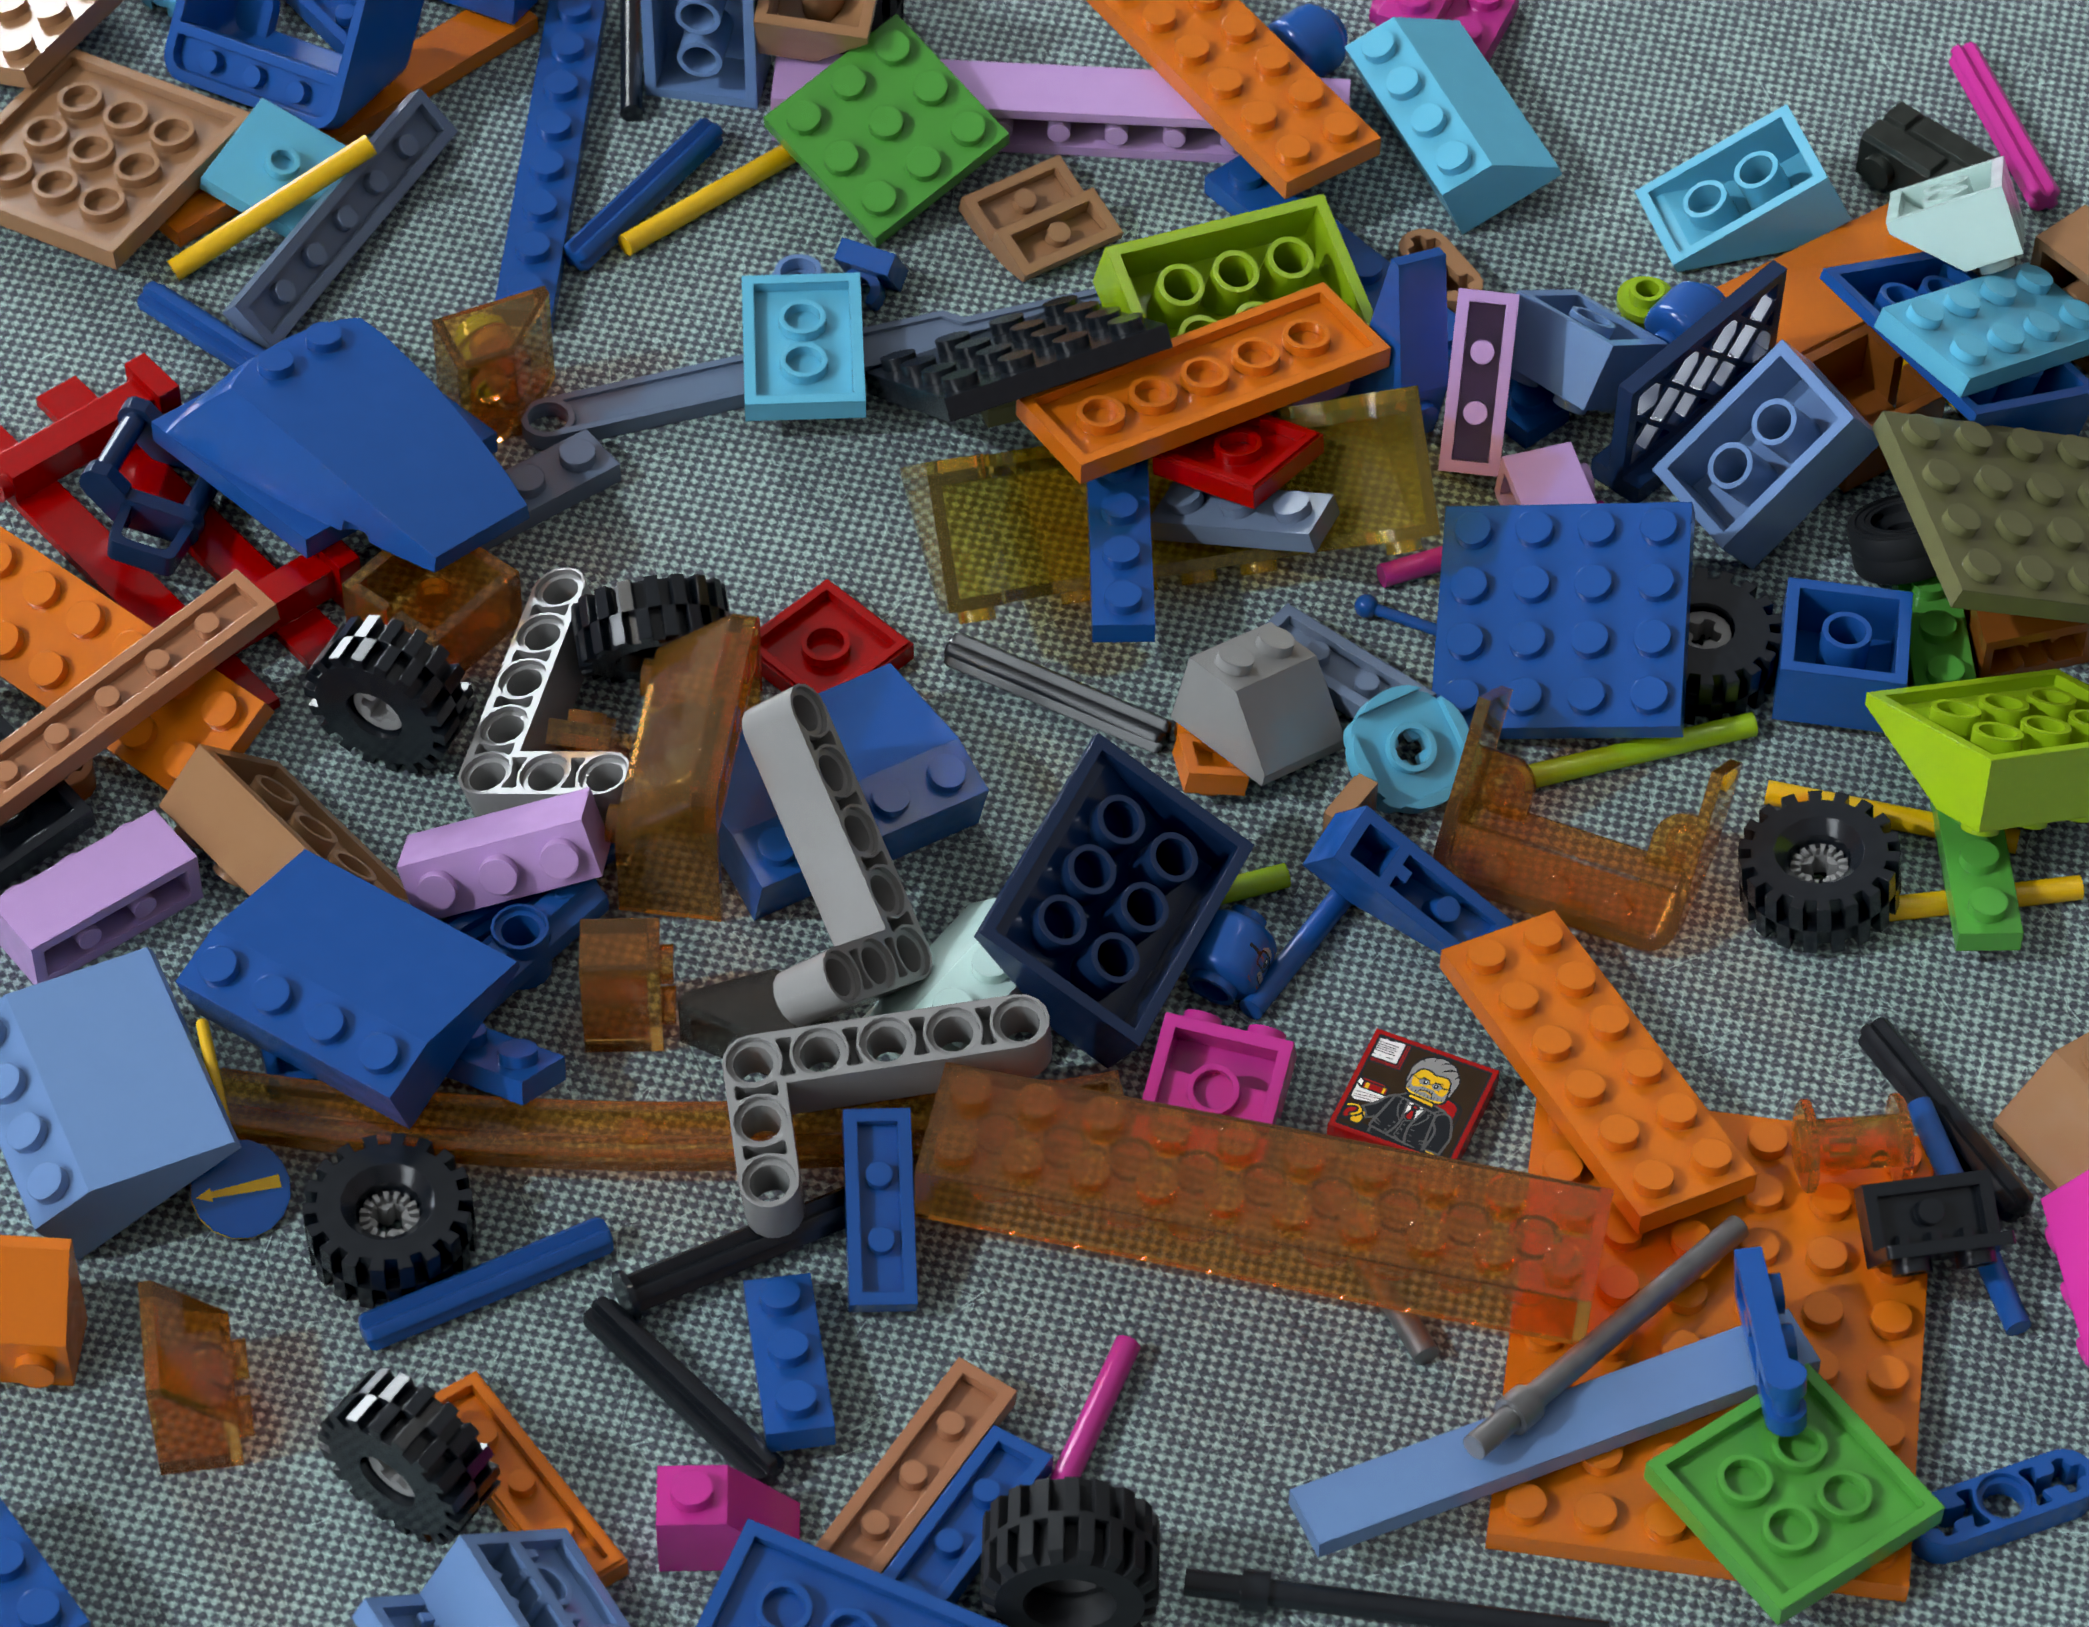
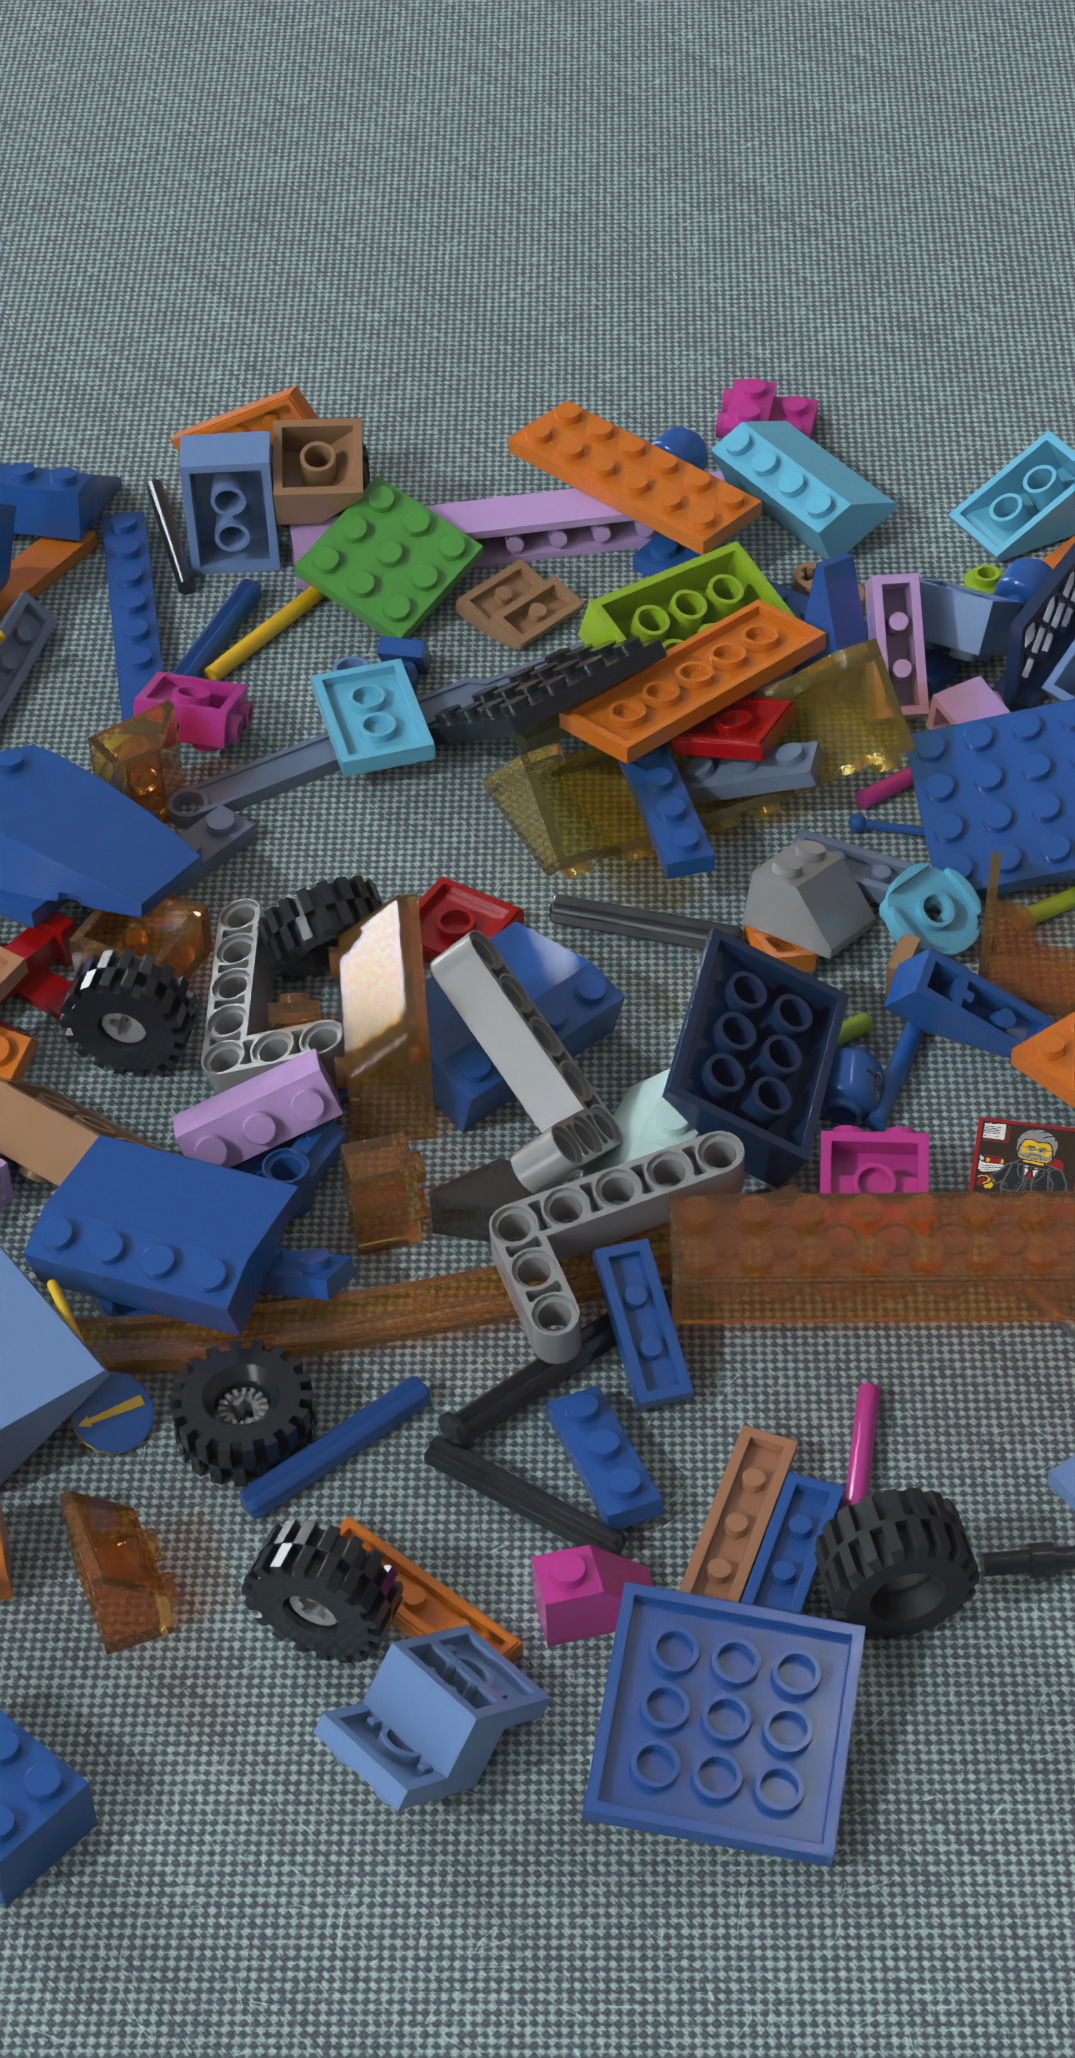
camera: 10 degrees left, 5 degrees down
none -> dark pink plate [133,672,253,752]

